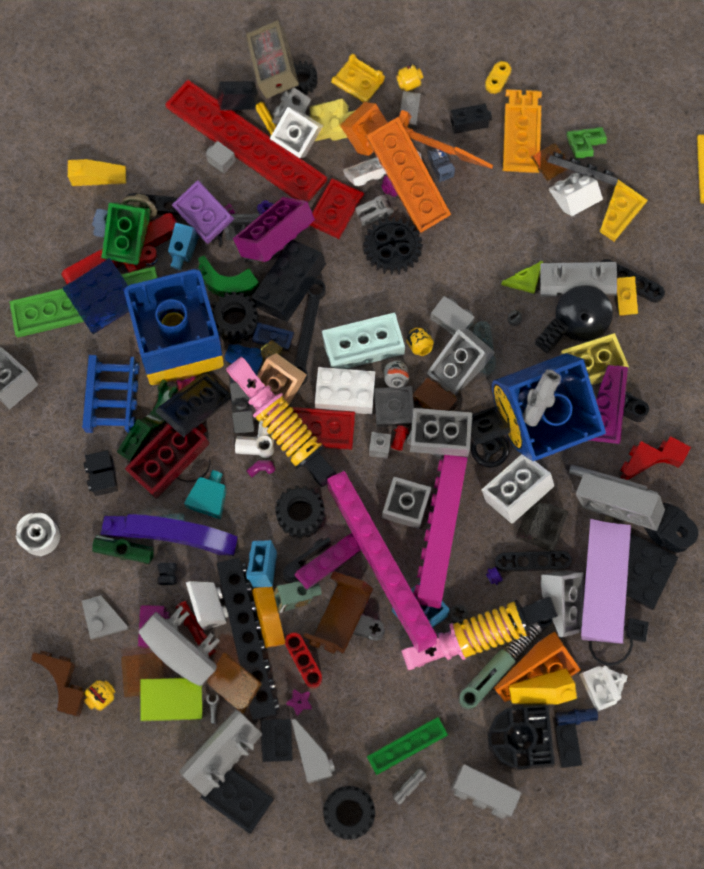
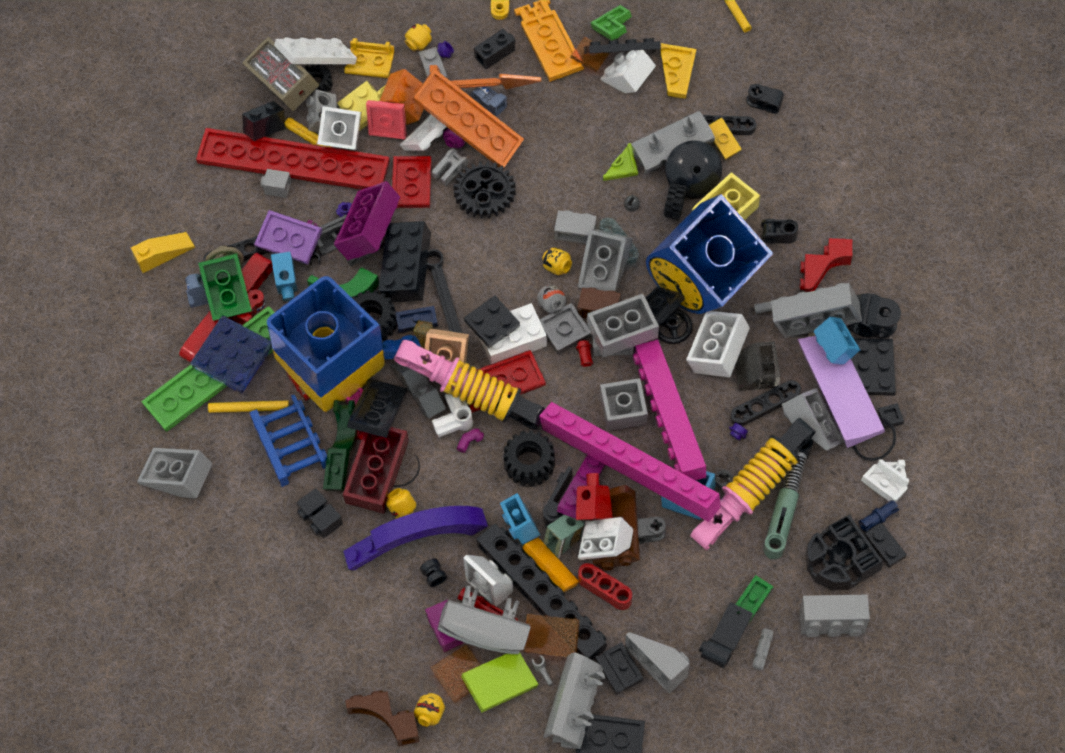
camera: 25 degrees left, 10 degrees down
white brick [16,513,61,556] -> none
light grey wing [82,595,129,640] -> none
dark green piece [92,535,154,565] -> none
teal torso [184,470,227,520] -> none
magenta plate [286,689,312,716] -> none
light aqua brick [322,313,405,369] -> none
black tyre [323,785,375,840] -> none
light grey brick [369,432,391,459] -> none
orange wedge [494,631,581,702] -> none
yellow slope [509,669,577,704] -> none
light grey piece [522,370,561,426] -> none
magenta wing [588,365,628,444] -> none
none -> yellow piece [208,400,289,413]
none -> white plate [274,37,357,64]
none -> coral tile [366,100,407,139]
none -> yellow head [386,488,416,519]
none -> dark purple plate [437,41,454,58]
none -> black plate [464,295,520,348]
none -> red torso [576,473,613,520]
none -> white slope [578,517,634,560]
none -> black door [699,602,753,669]
none -> black piece [746,84,784,114]
none -> dark azure brick [813,317,860,365]

